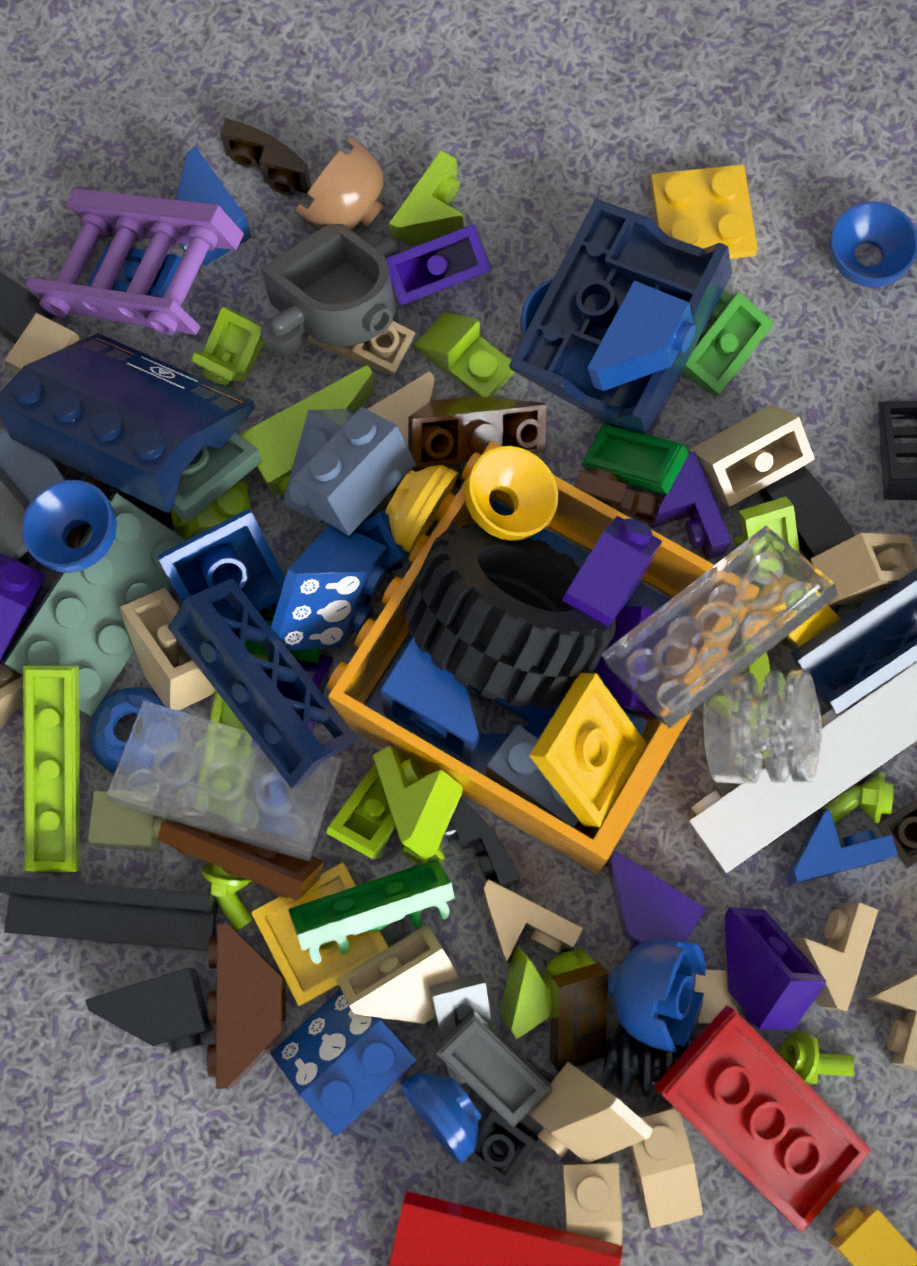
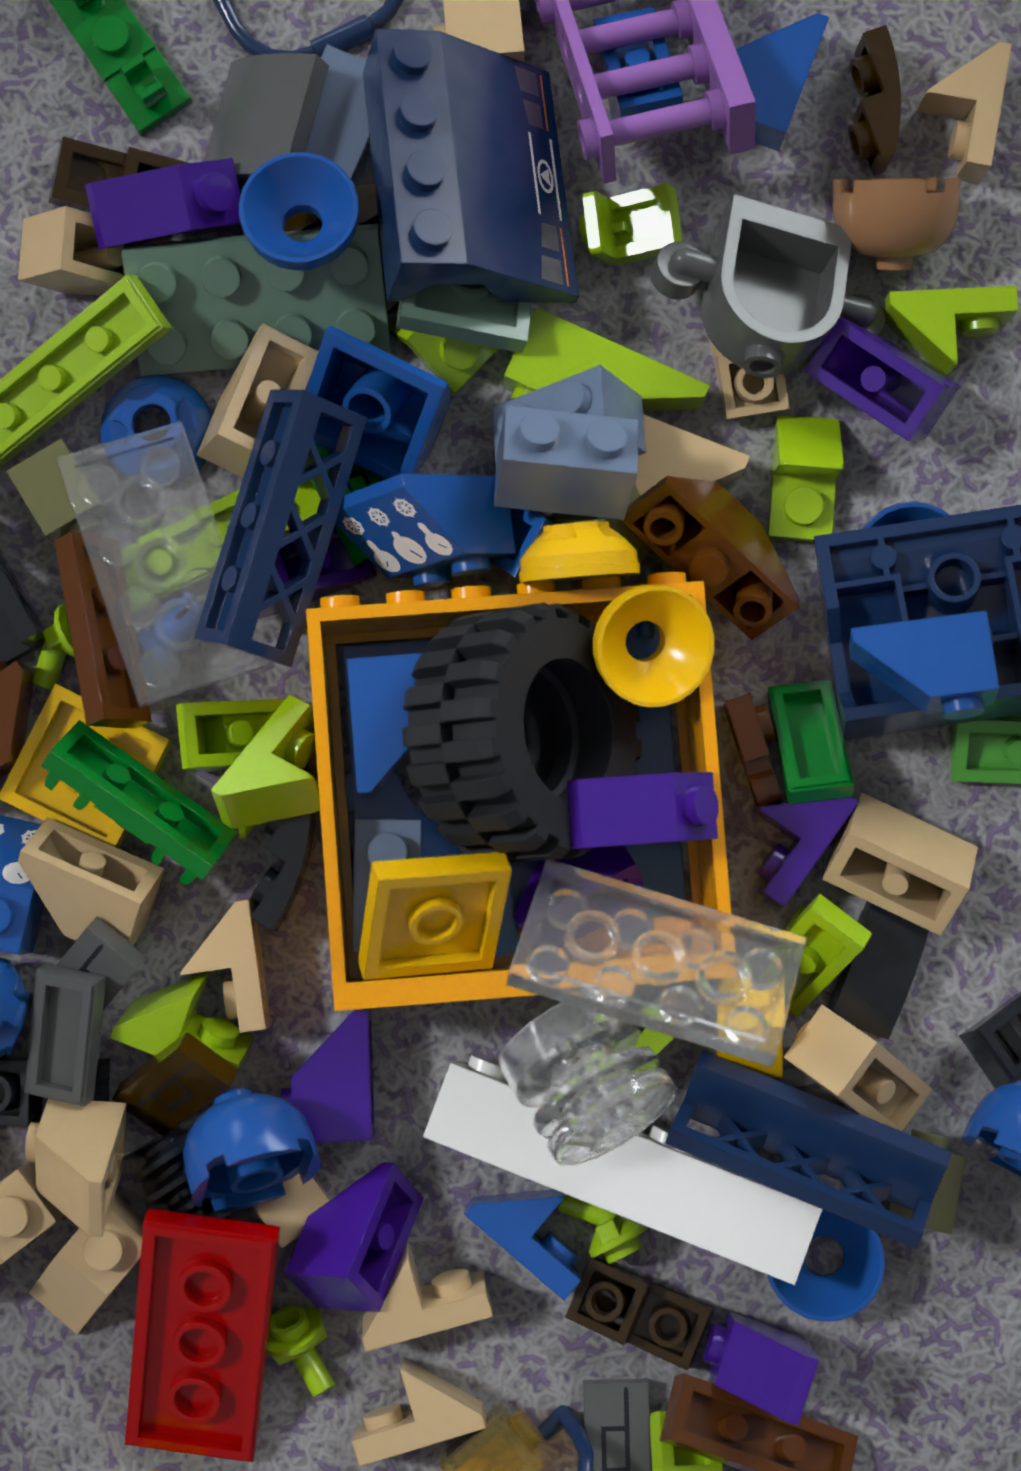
camera: 50 degrees right, 10 degrees up
none -> tan slope [916,42,1012,184]

